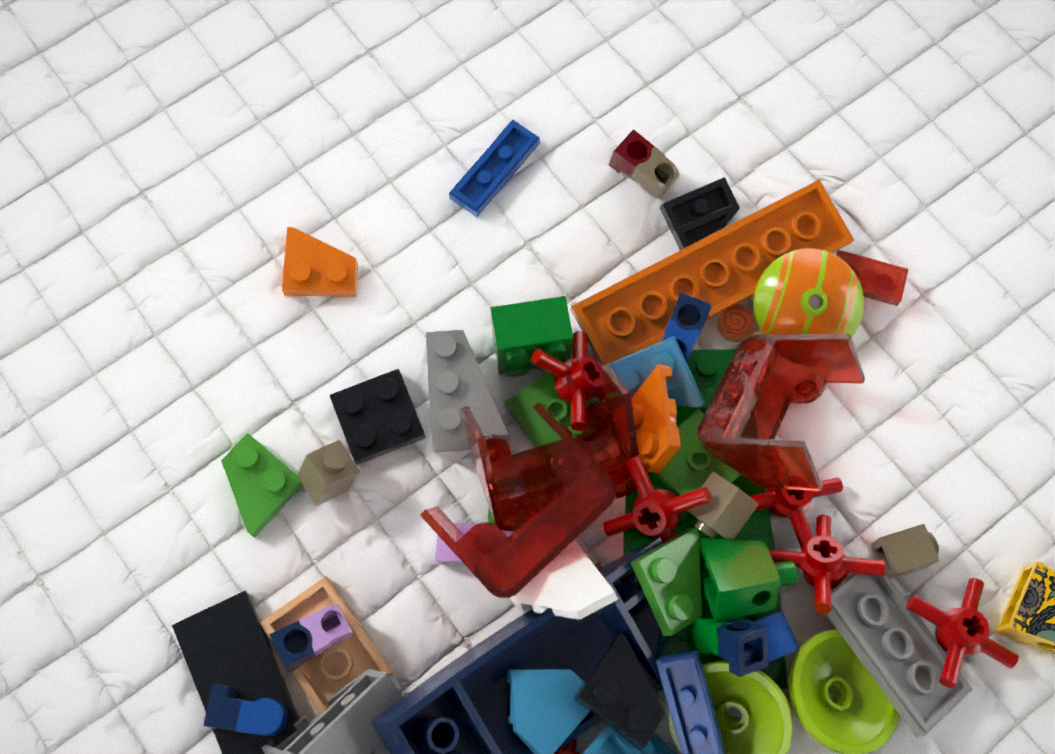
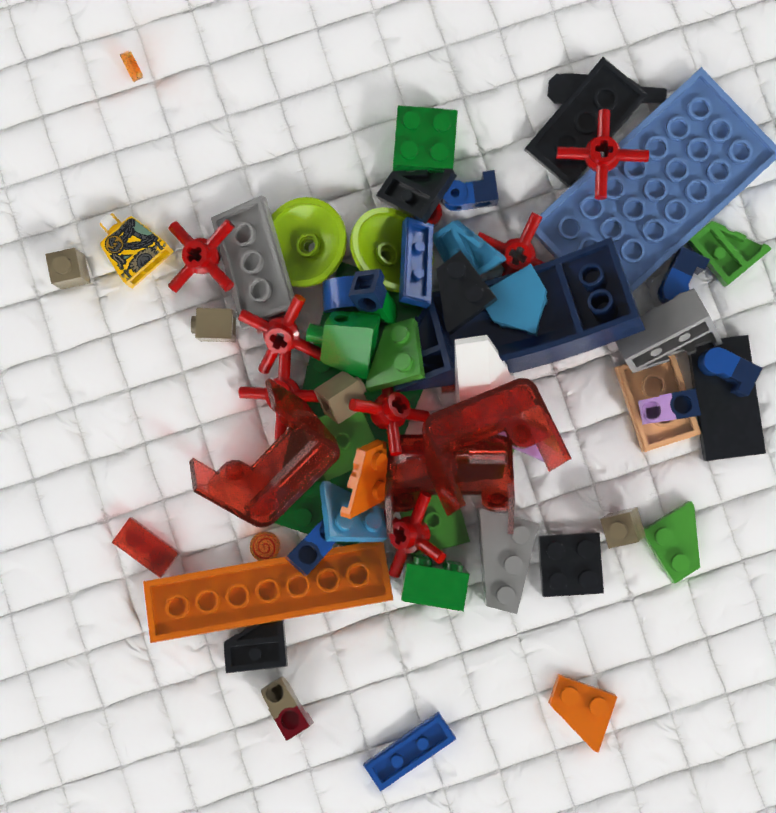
camera: 160 degrees left, 15 degrees up
orange dish [753,249,864,358] -> none

